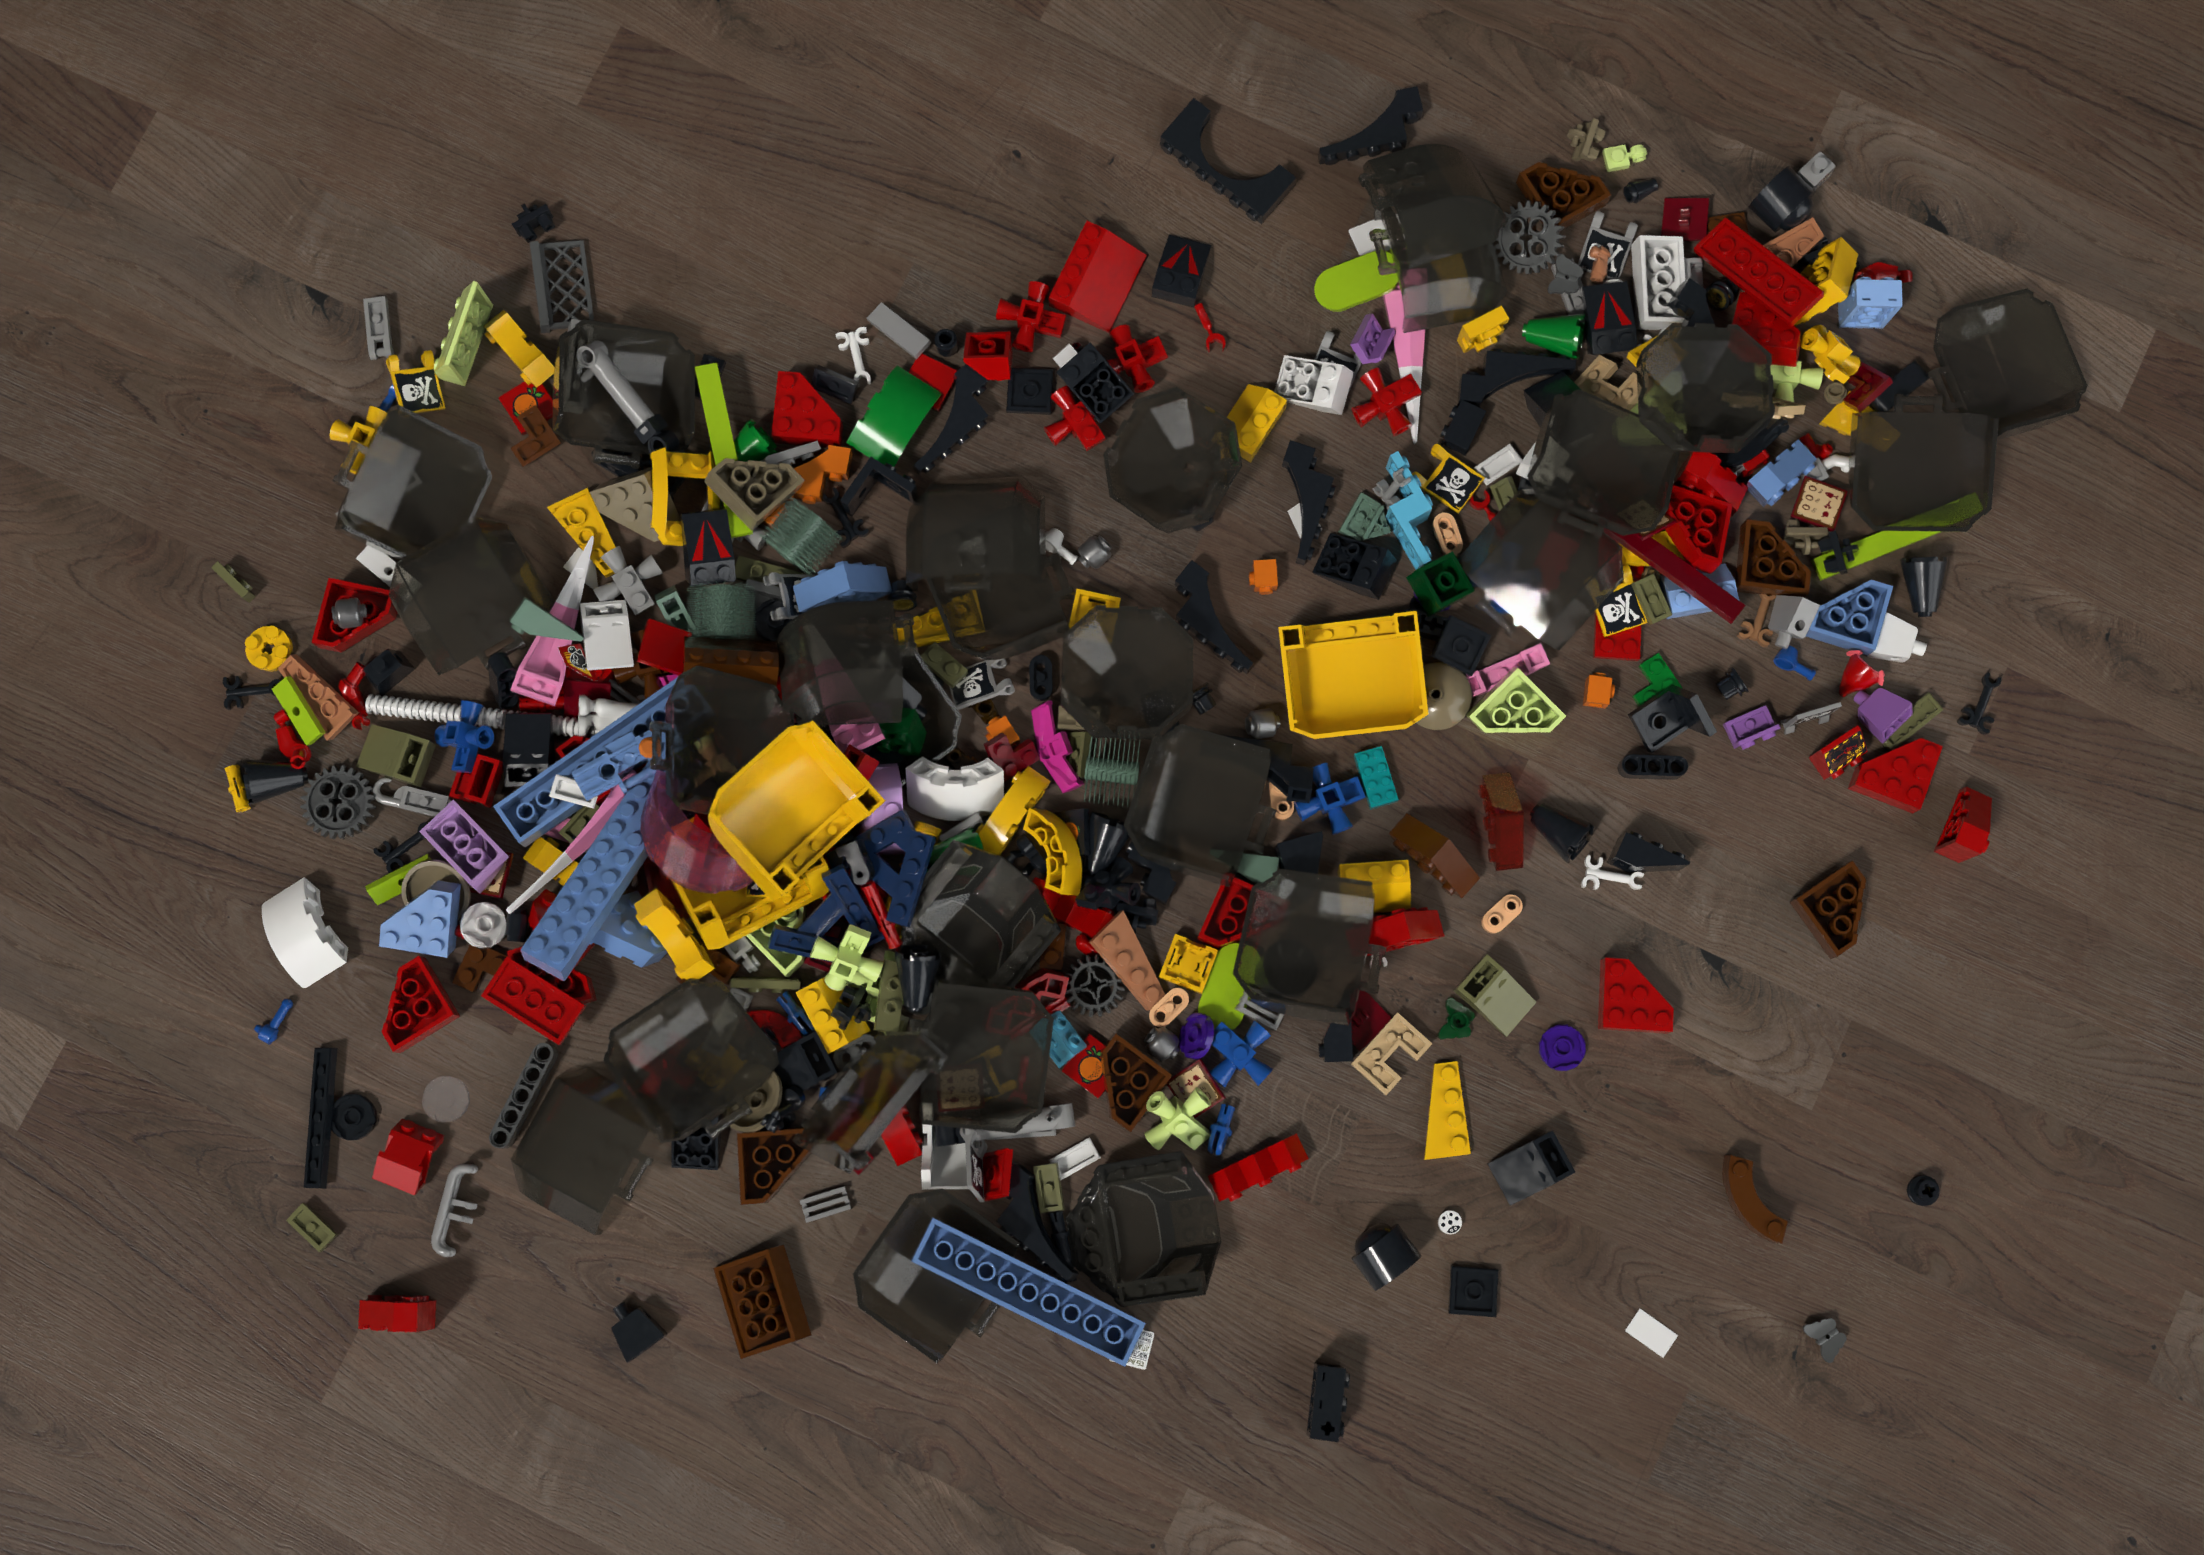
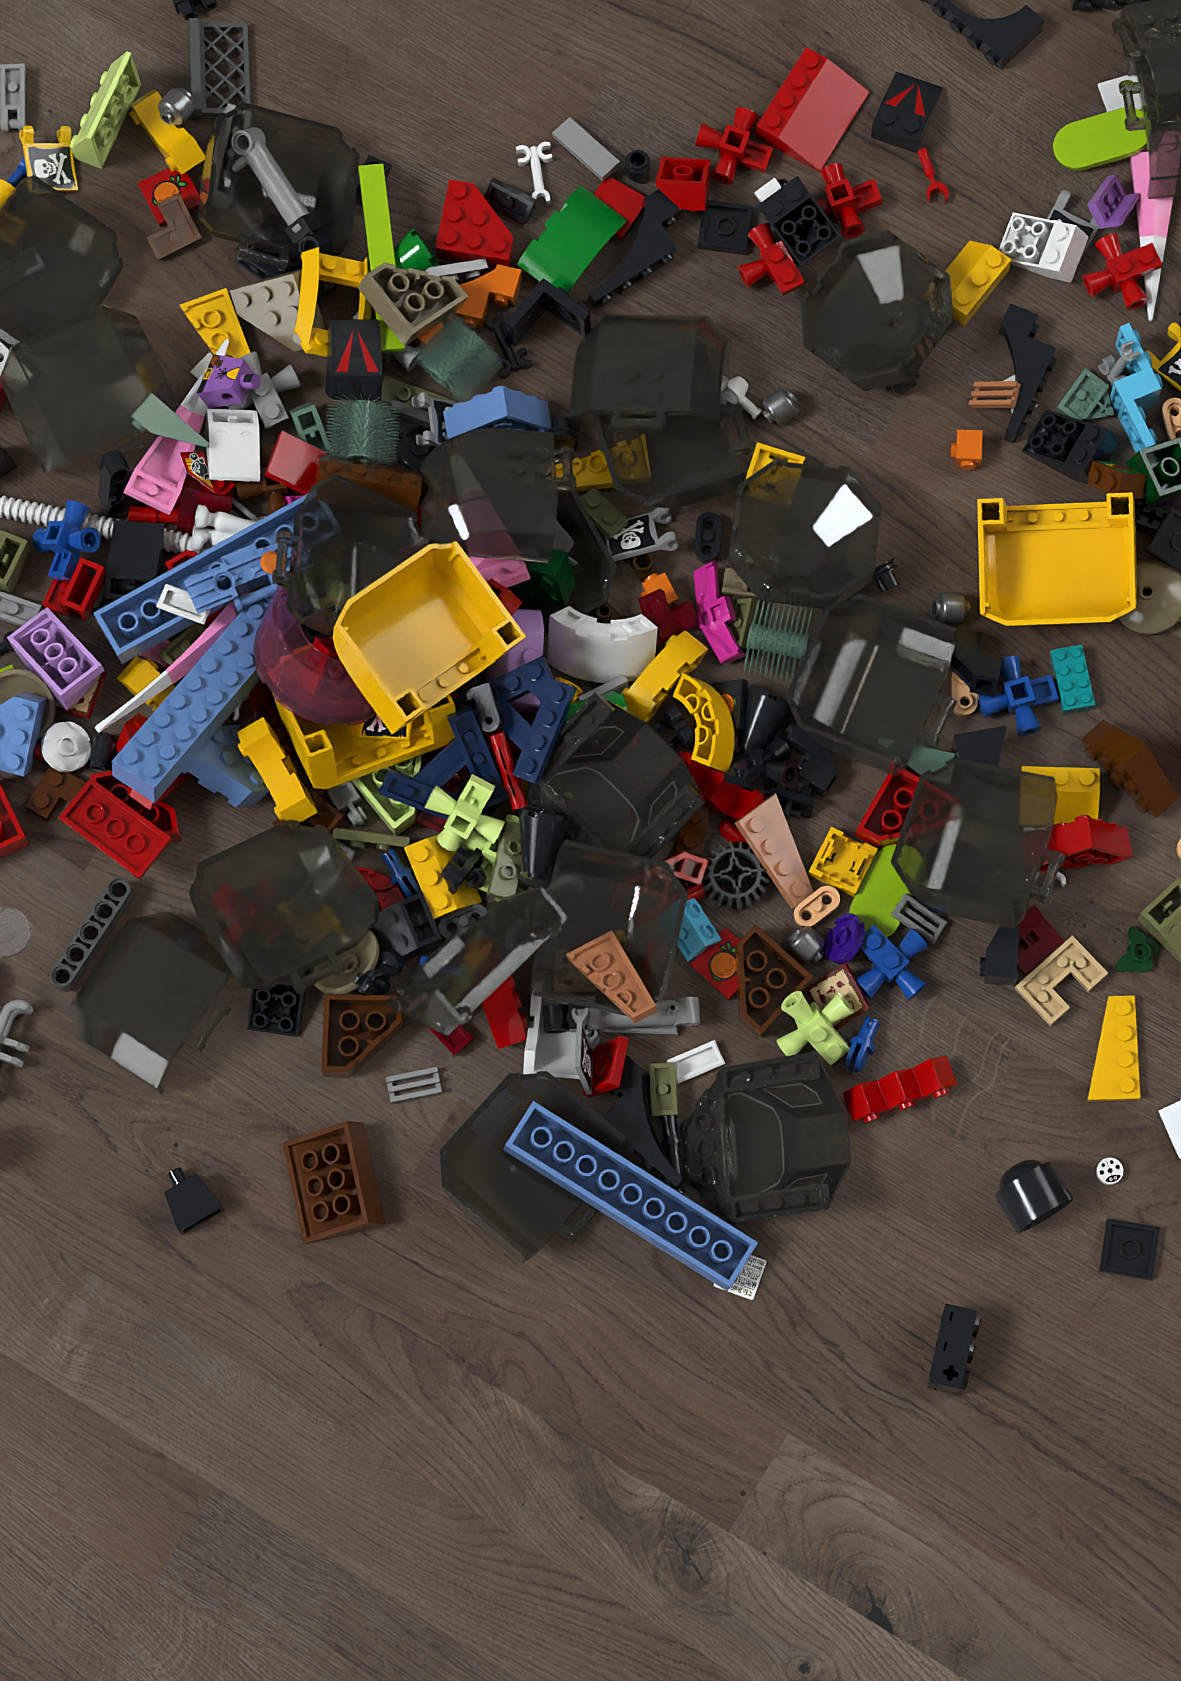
camera: 10 degrees right, 5 degrees down
black arch [1175,560,1253,674] -> none
none -> flat silver head [158,88,195,125]
none -> medium lavender torso [197,355,260,408]
none -> nougat wing [566,930,658,1023]
none -> nougat tile [968,381,1021,408]
none -> reddish brown brick [1087,460,1147,499]

